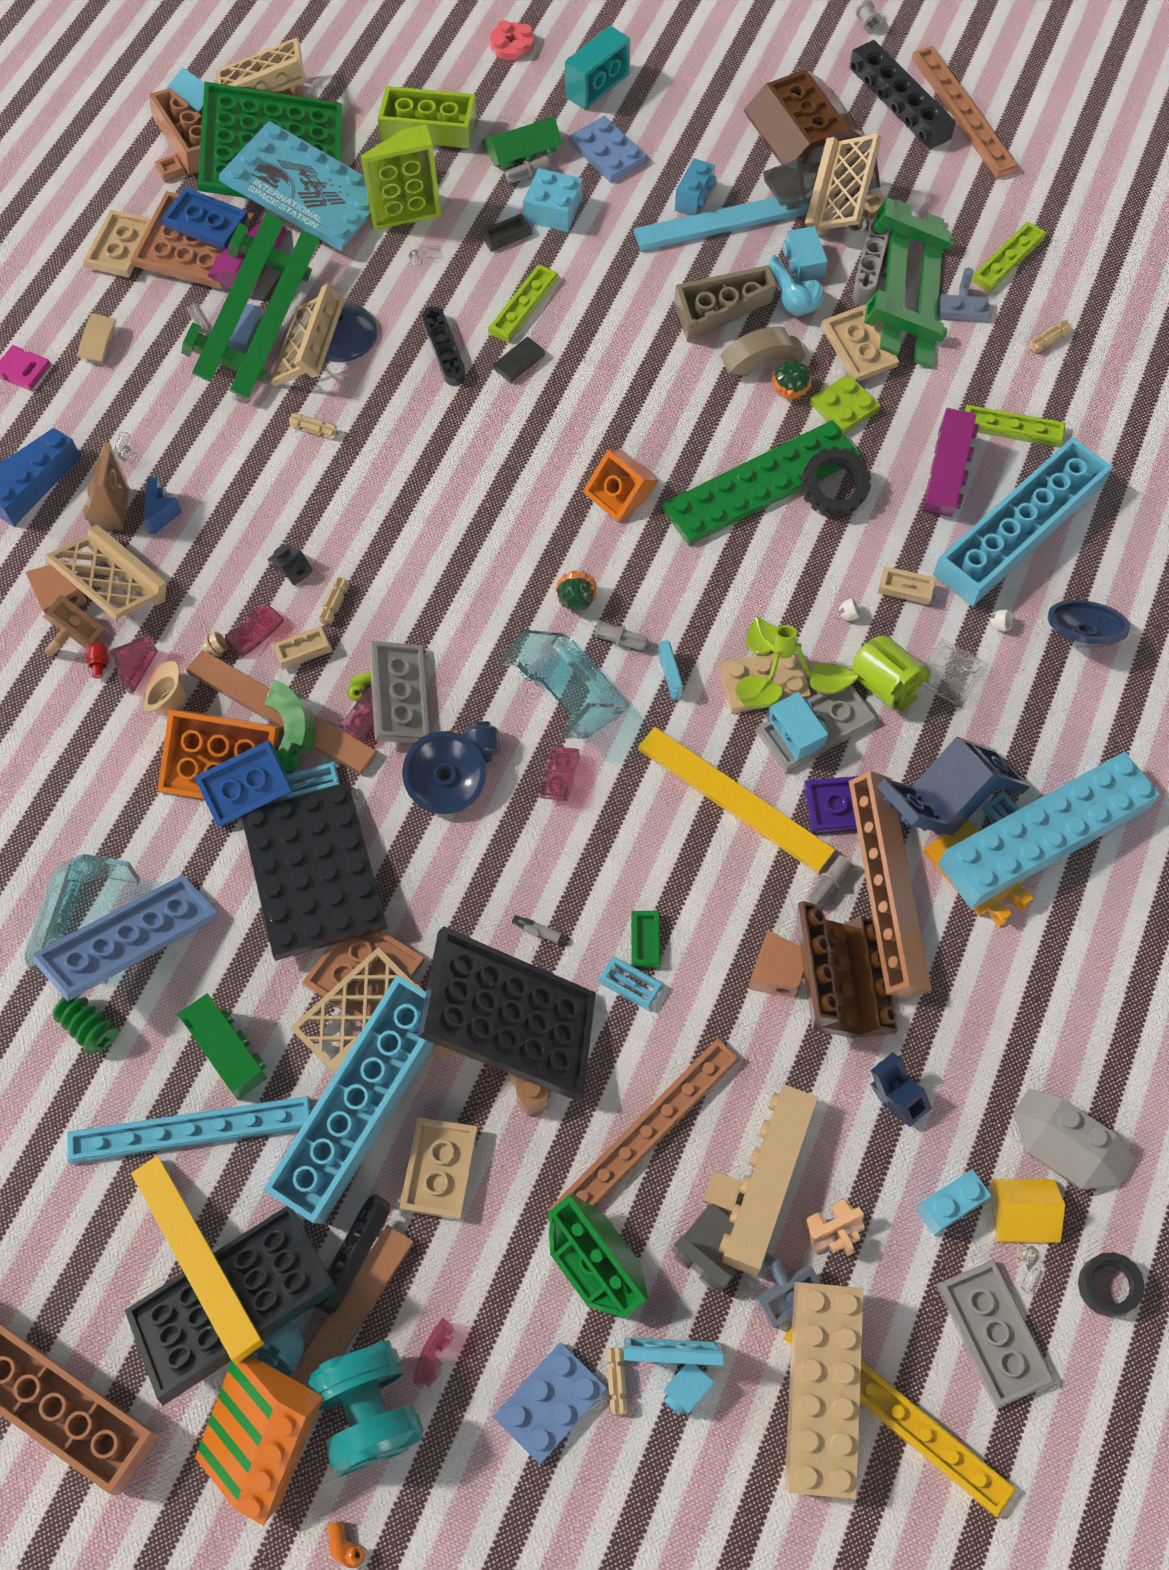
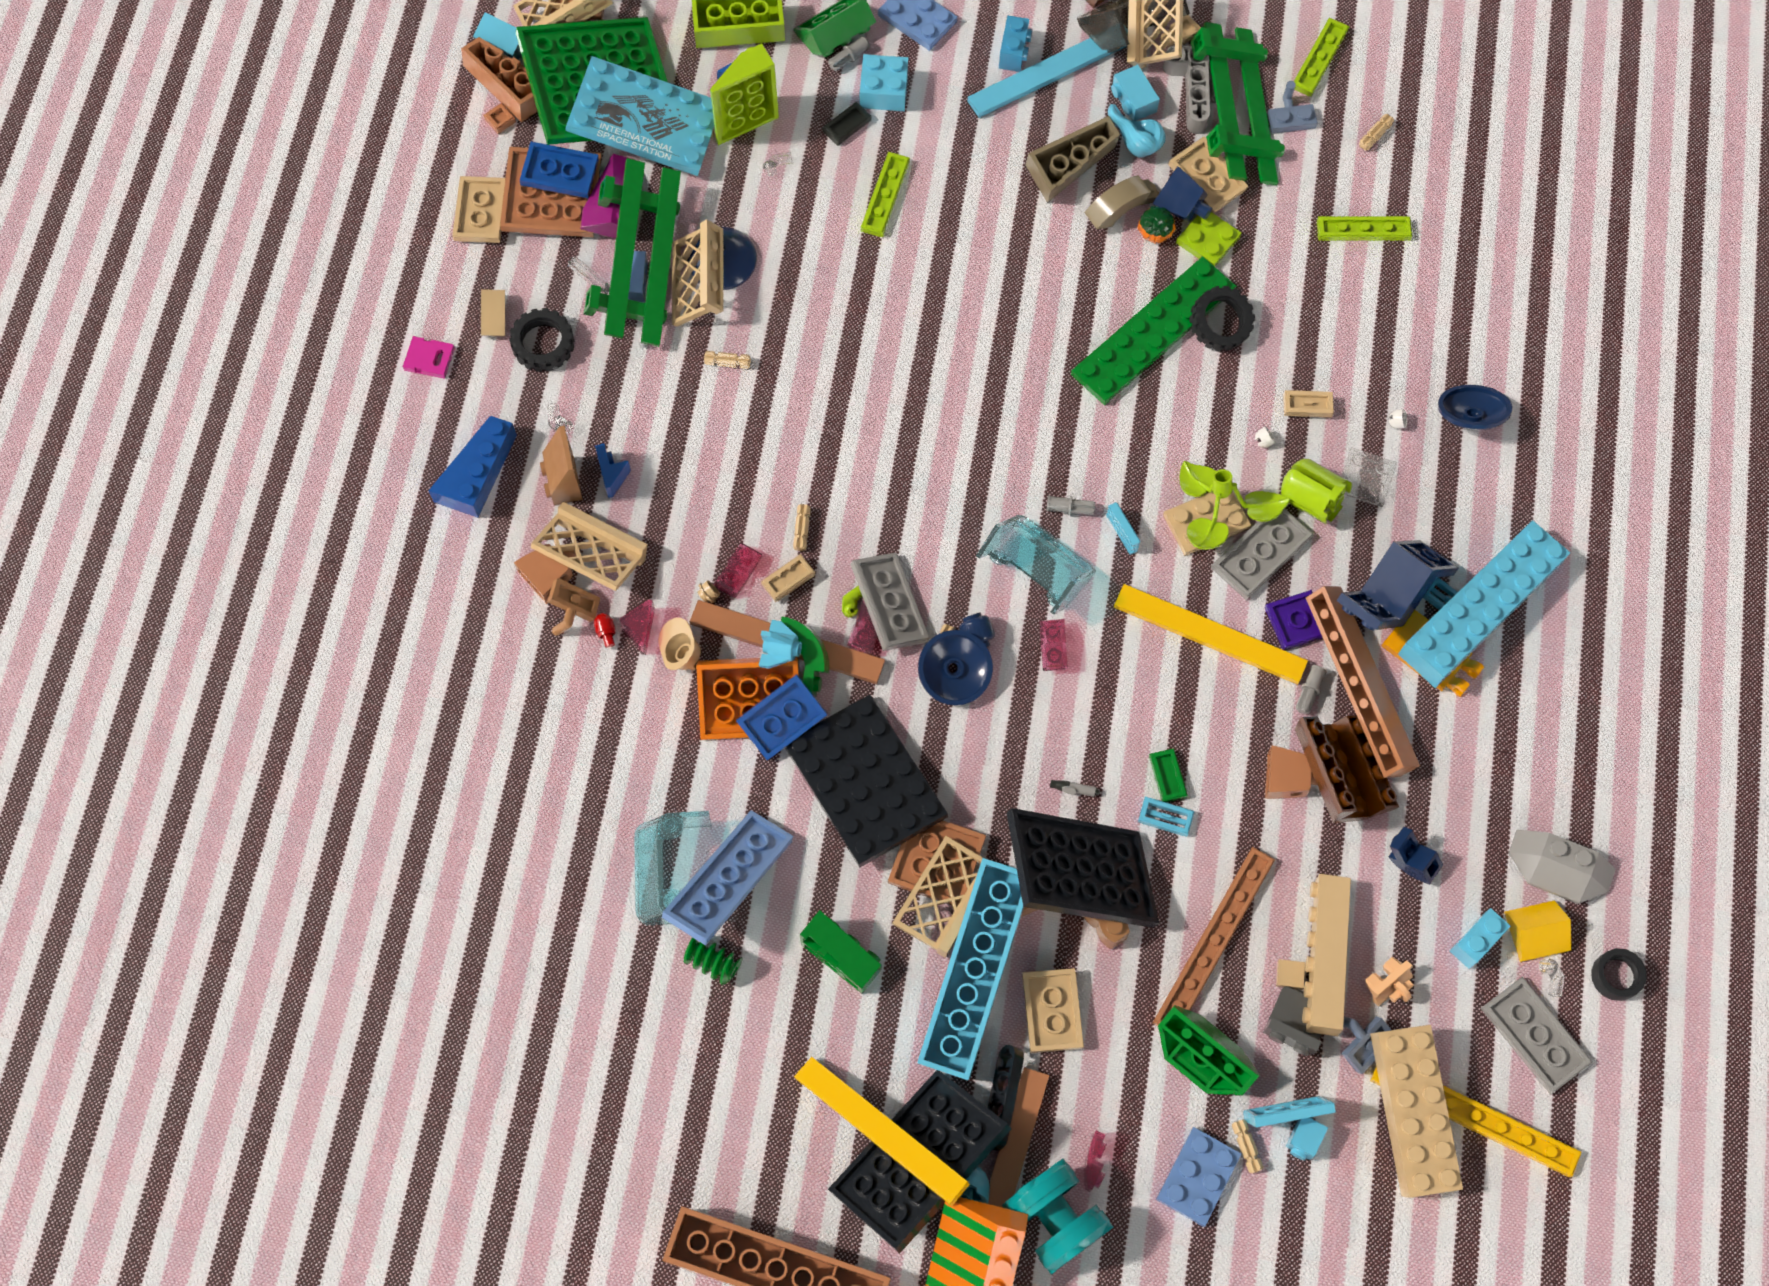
camera: 15 degrees left, 5 degrees up
medium azure tile [67,1096,312,1164] -> none
black bracket [267,544,313,585] -> none
medium azure tile [285,762,340,799] -> none
black beam [422,307,466,386] -> none
pearl dark grey tile [493,336,545,383] -> none
dark green piece [556,571,597,612] -> none
orange slope [582,450,658,522] -> none
medium azure brick [768,692,828,761] -> none
magenta wedge [922,408,979,517] -> none
medium azure brick [933,437,1113,607] -> none
none -> black tyre [509,308,575,372]
none -> medium azure brick [759,620,802,669]
none -> dark blue torso [1153,166,1213,222]

